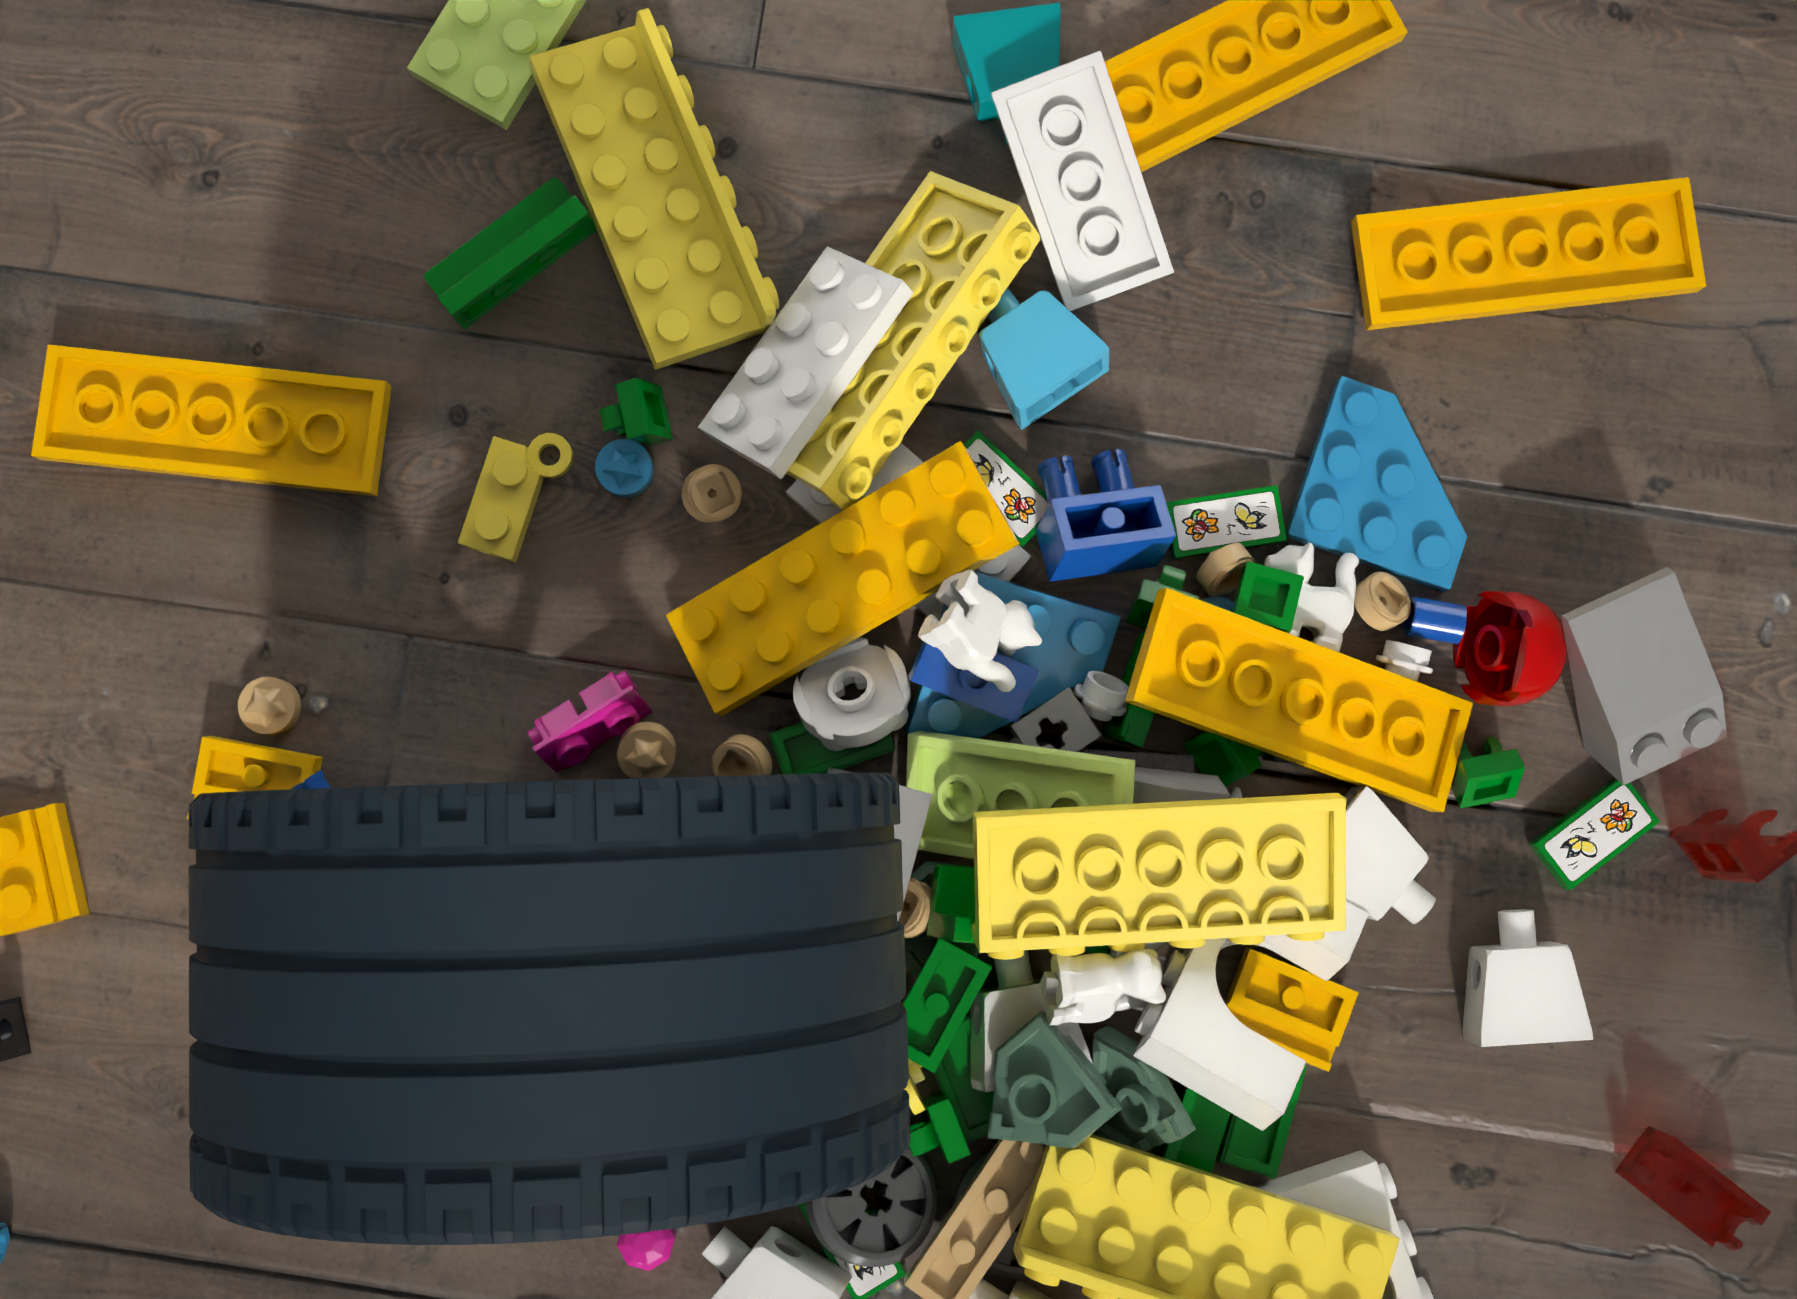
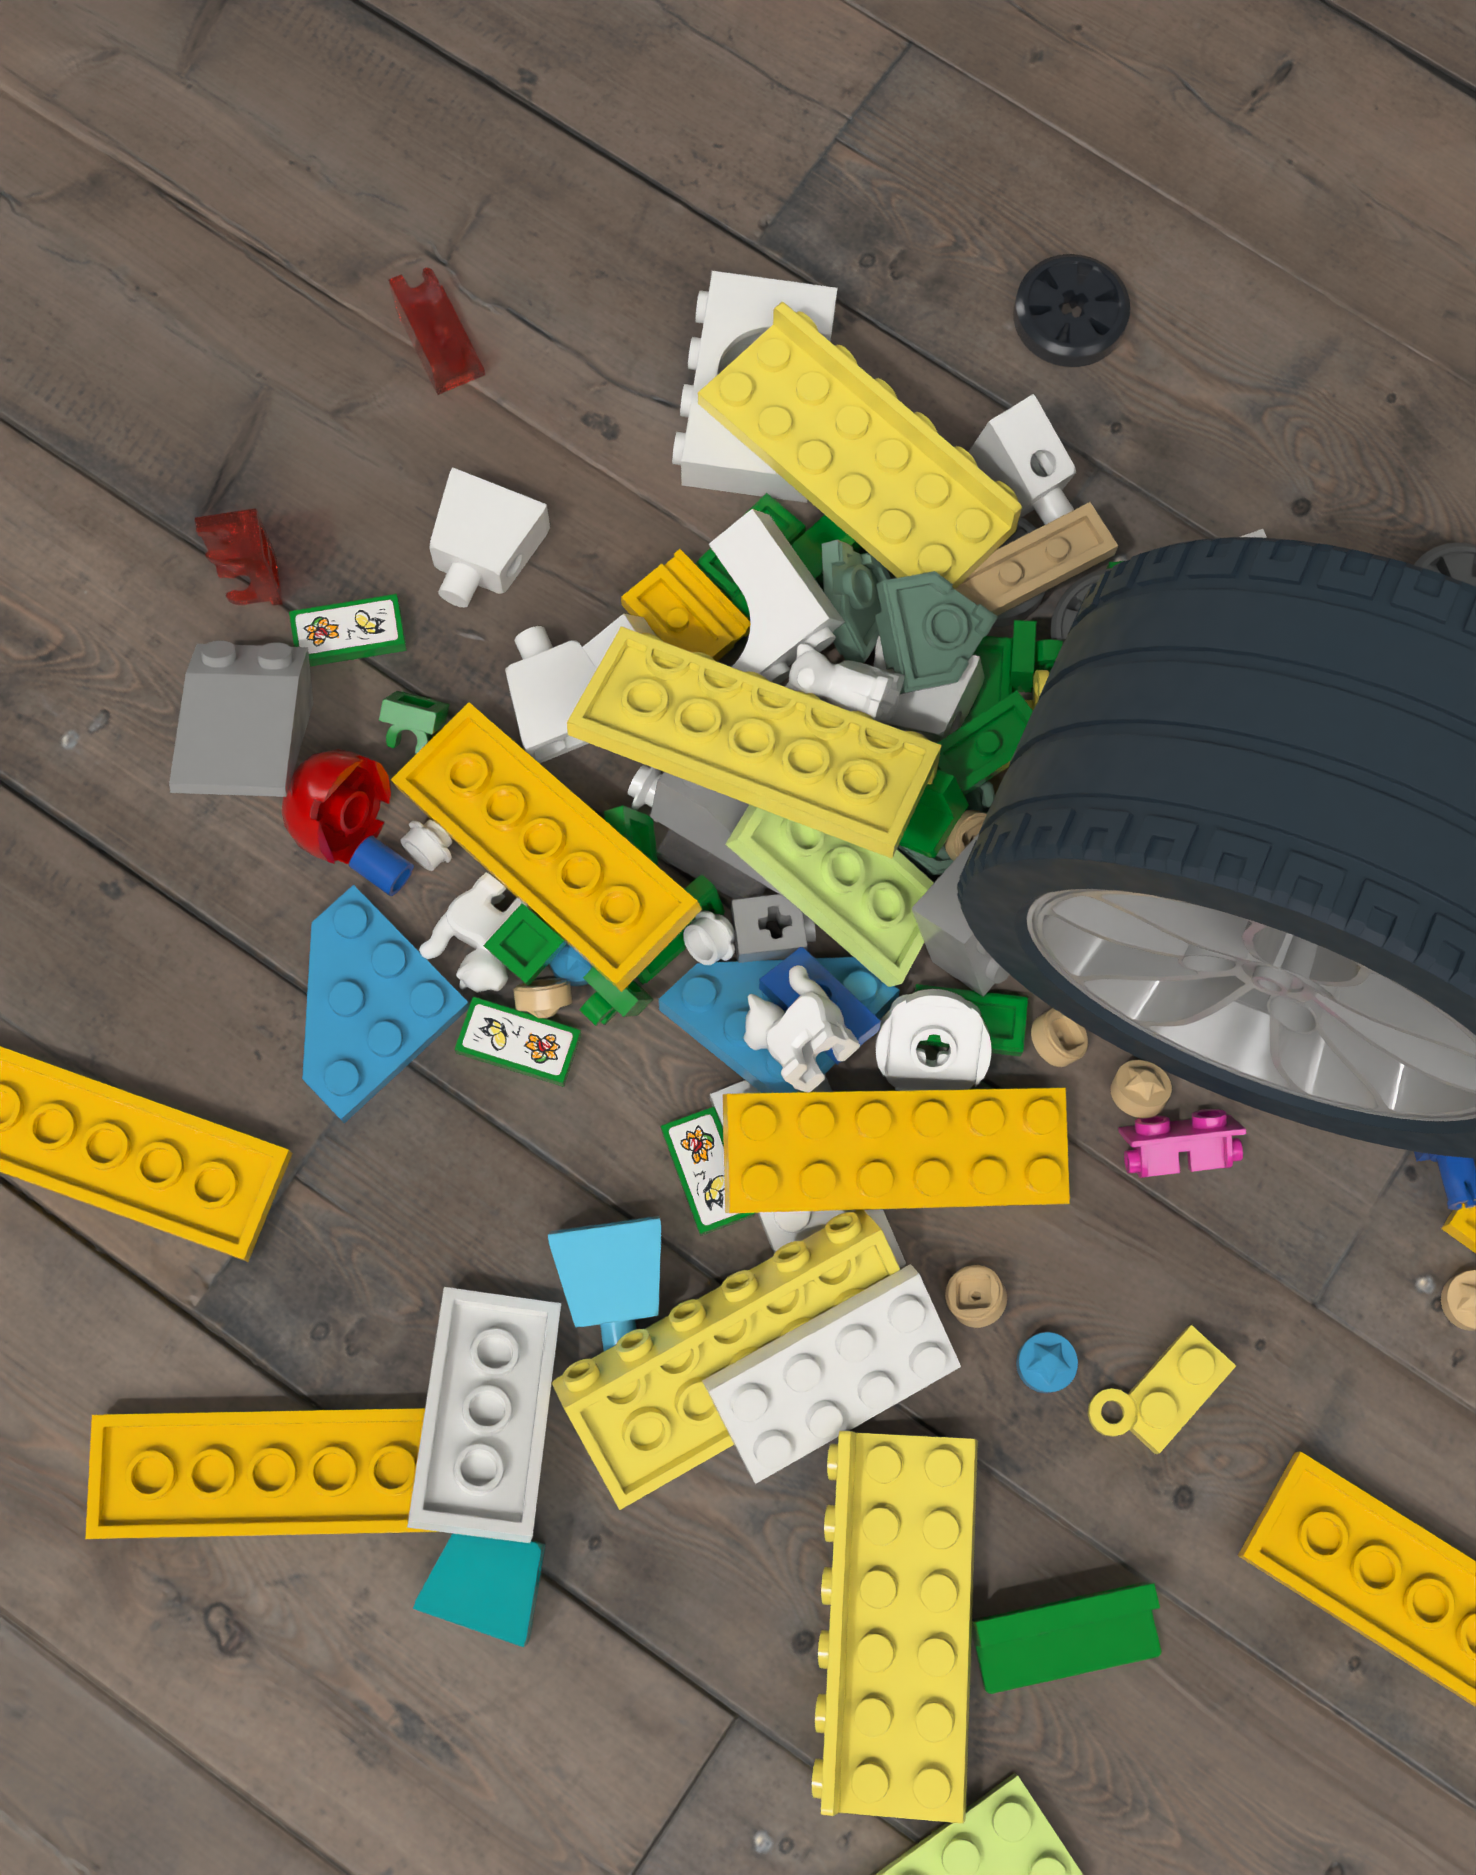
camera: 155 degrees left, 10 degrees down
green tile [599,378,673,446] -> none
blue brick [1036,449,1176,582] -> none
tan tile [1354,571,1411,631] -> none

